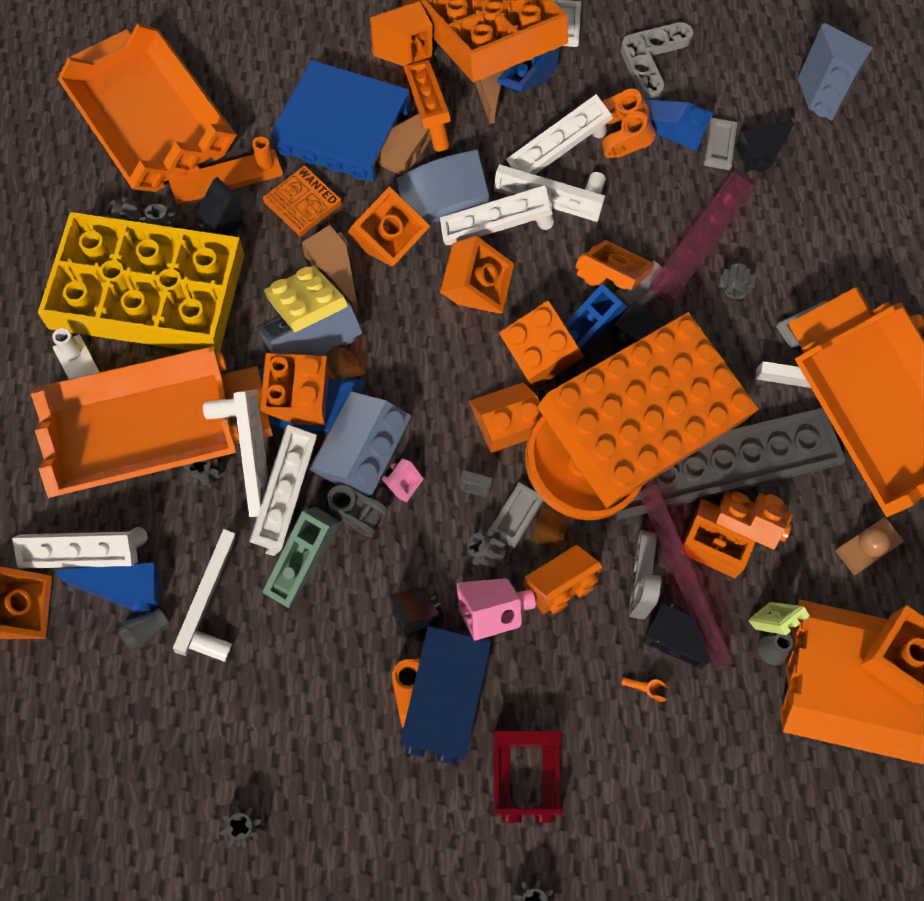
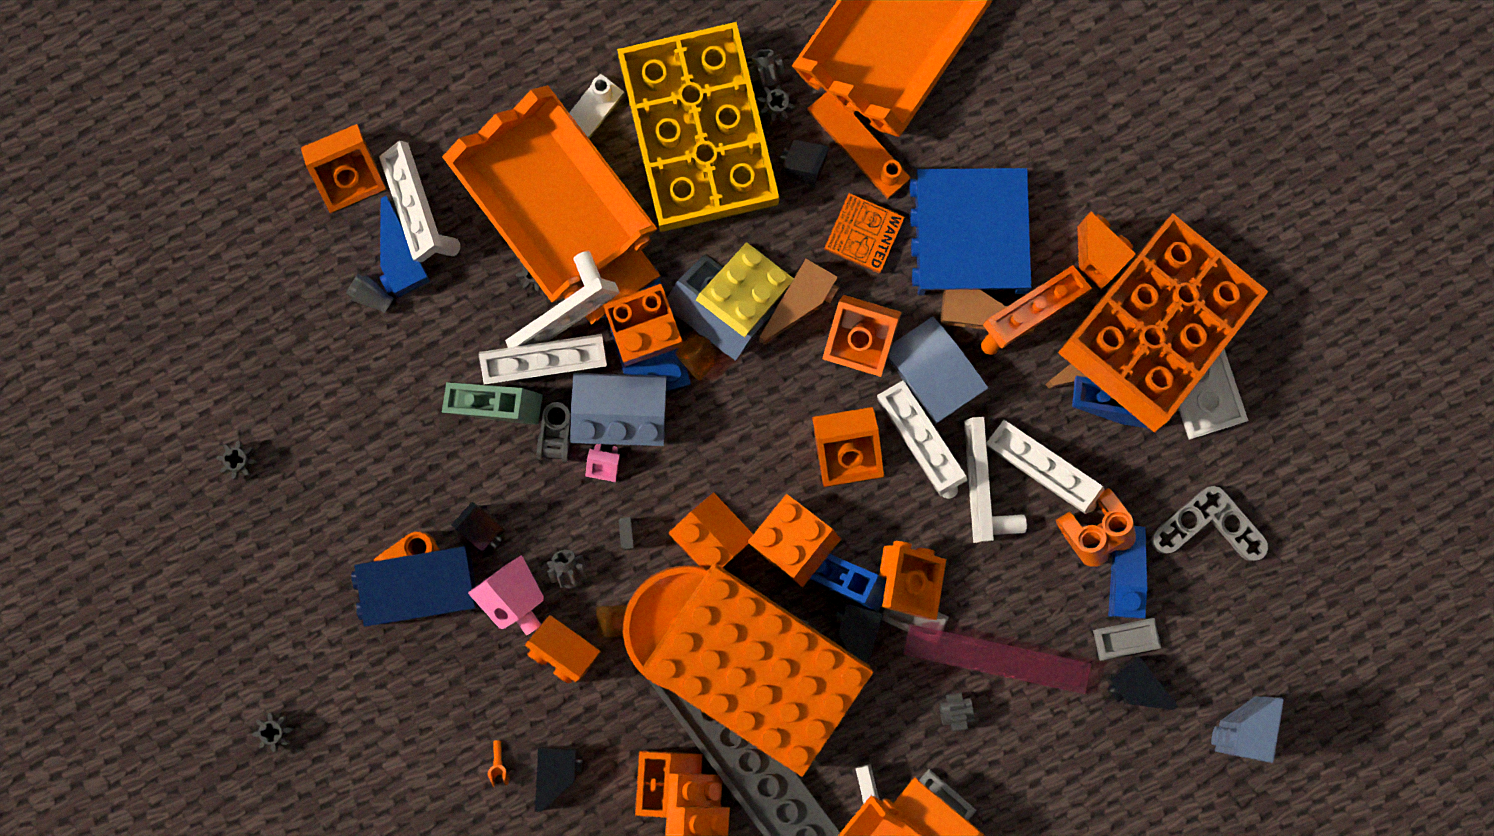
camera: 65 degrees right, 15 degrees up
white piece [173,529,235,662] -> none
light grey tile [490,482,544,549] -> none
dark red panel [493,731,564,823] -> none
light grey beam [628,530,661,620] -> none
clear pink tile [640,485,732,669] -> none

